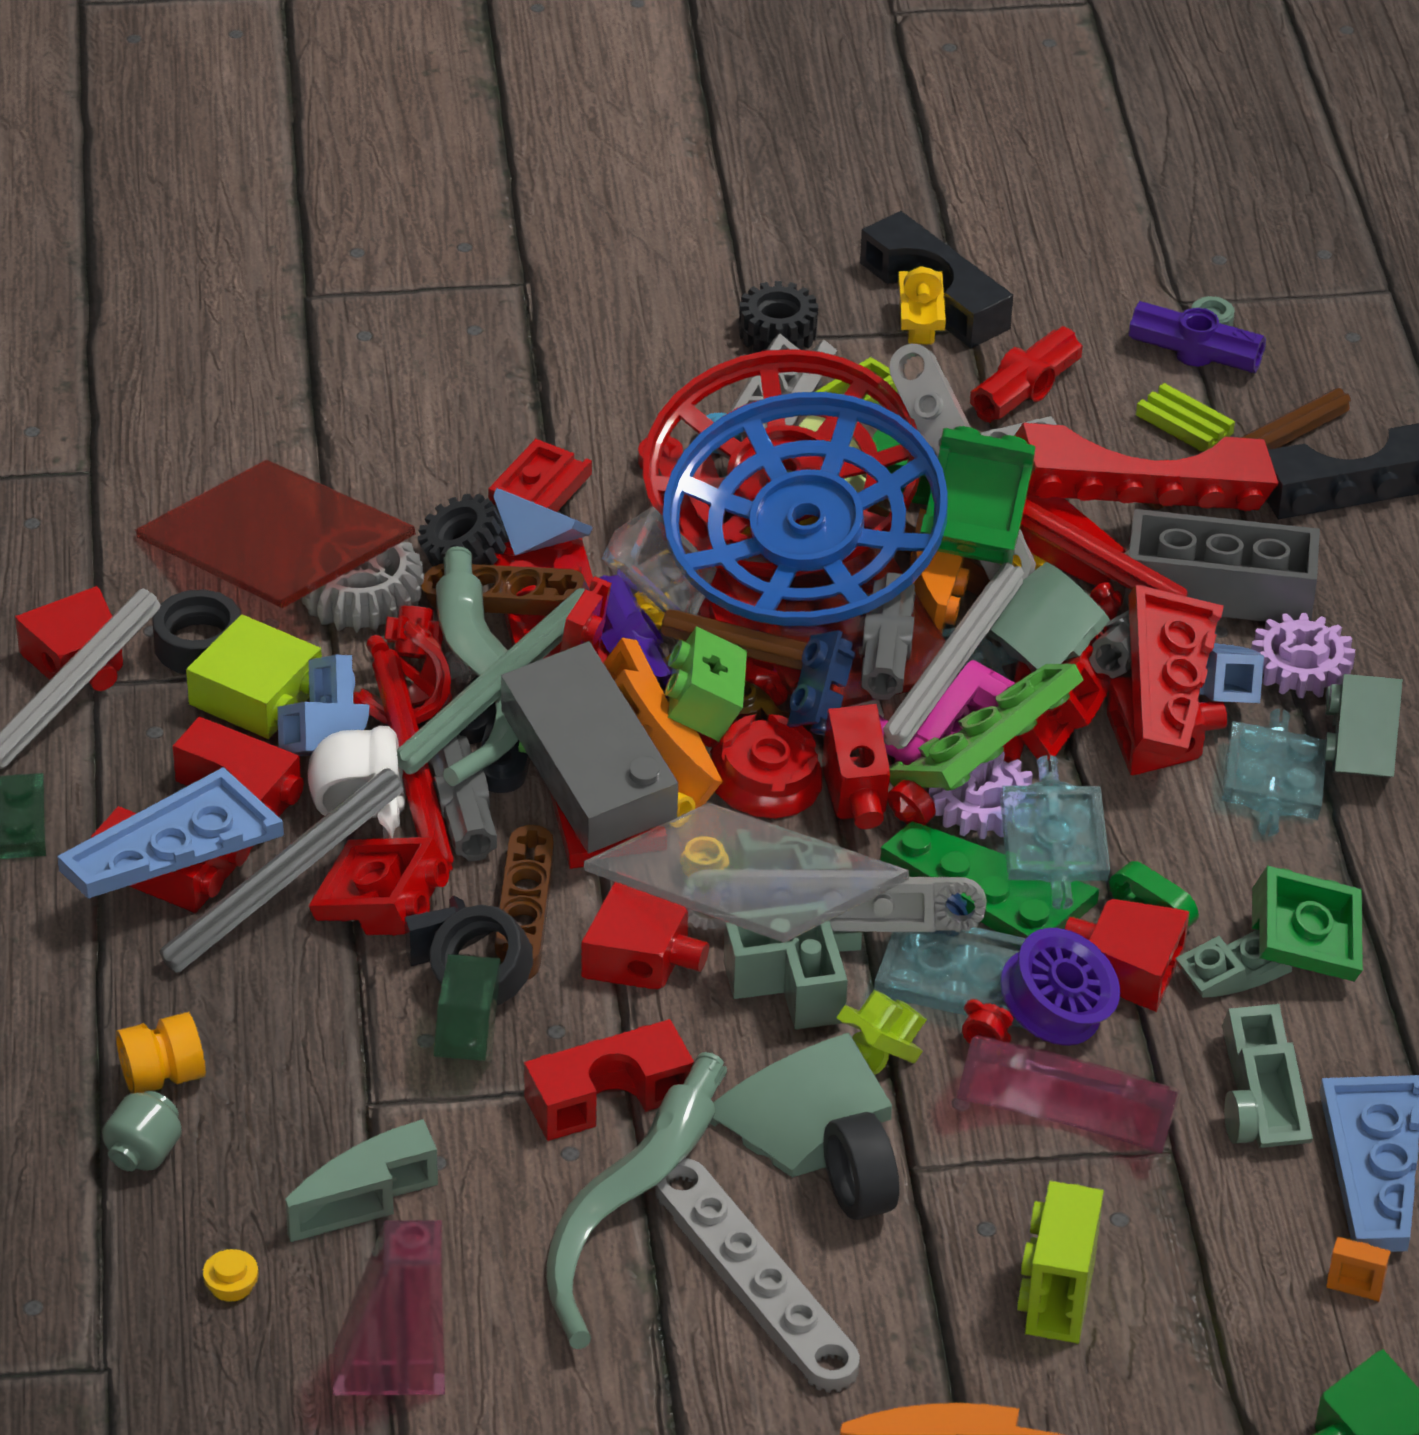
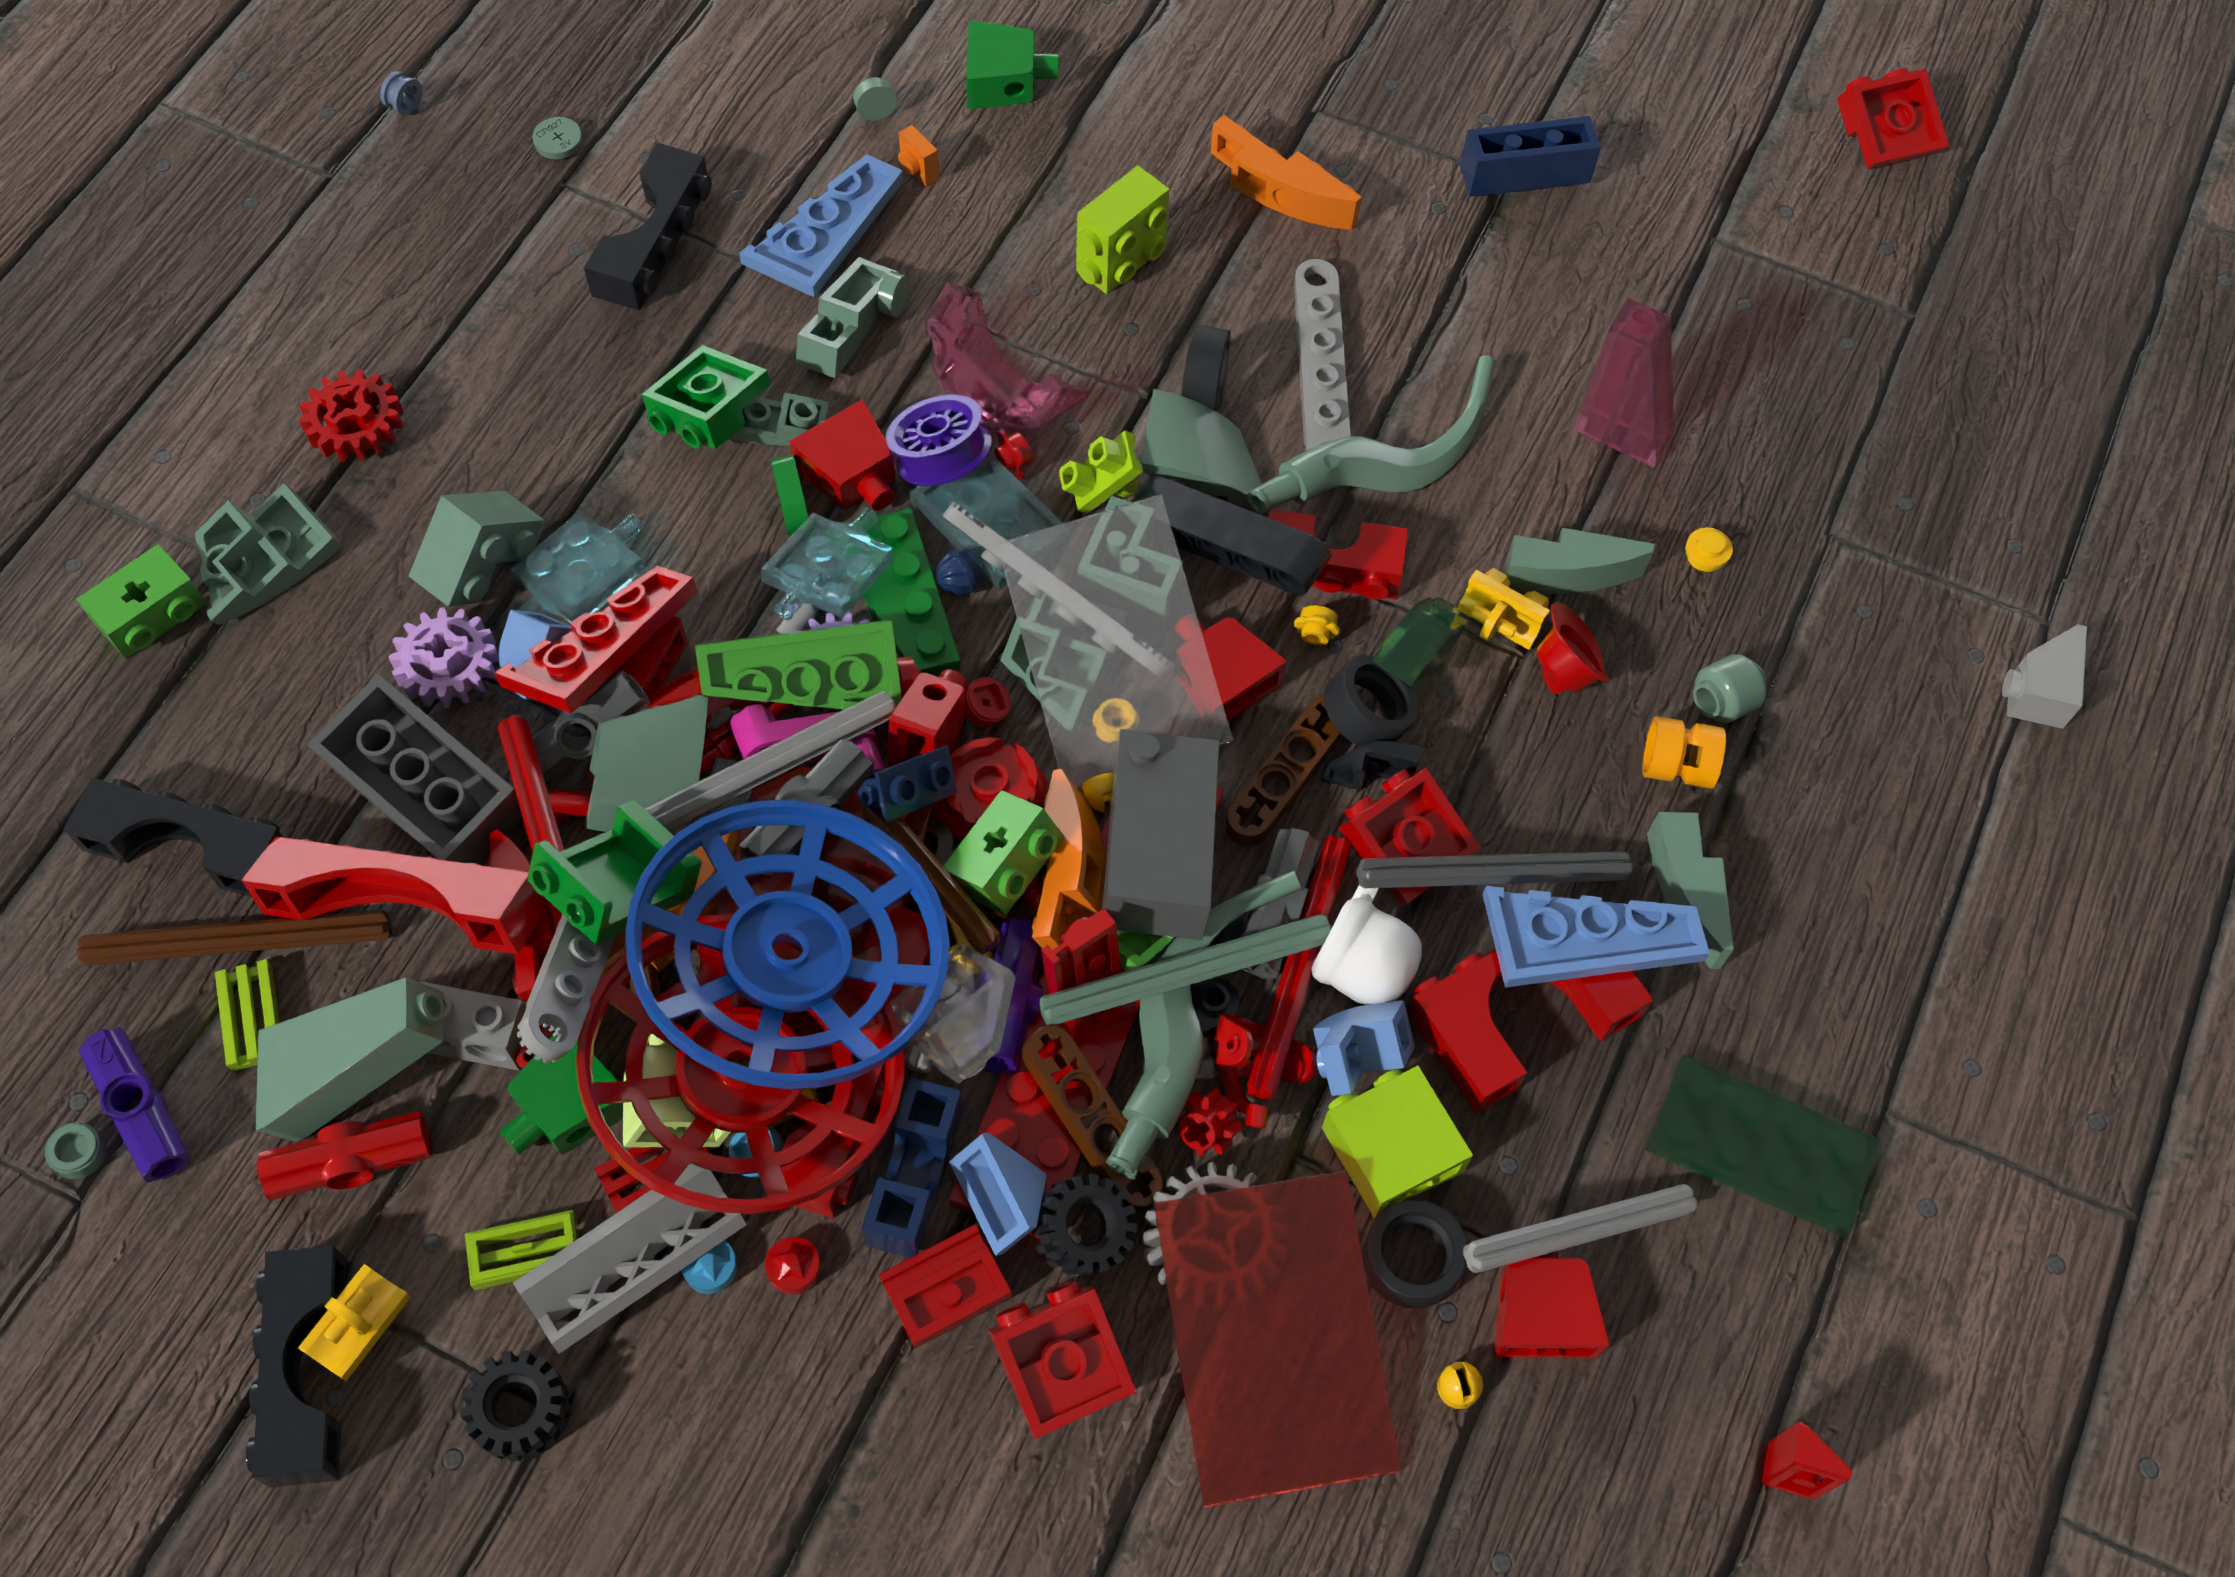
camera: 150 degrees left, 20 degrees up
none -> sand green slope [256,977,445,1142]
none -> dark blue arch [861,1077,963,1258]
none -> red tile [964,677,1011,728]
none -> red plate [988,1280,1137,1439]
none -> black beam [1130,474,1332,596]
none -> yellow plate [1294,605,1340,646]
none -> yellow hinge [1437,1361,1483,1409]
none -> yellow hips [1457,568,1550,650]
none -> red piece [1536,602,1610,694]
none -> sand green slope [1647,812,1734,969]

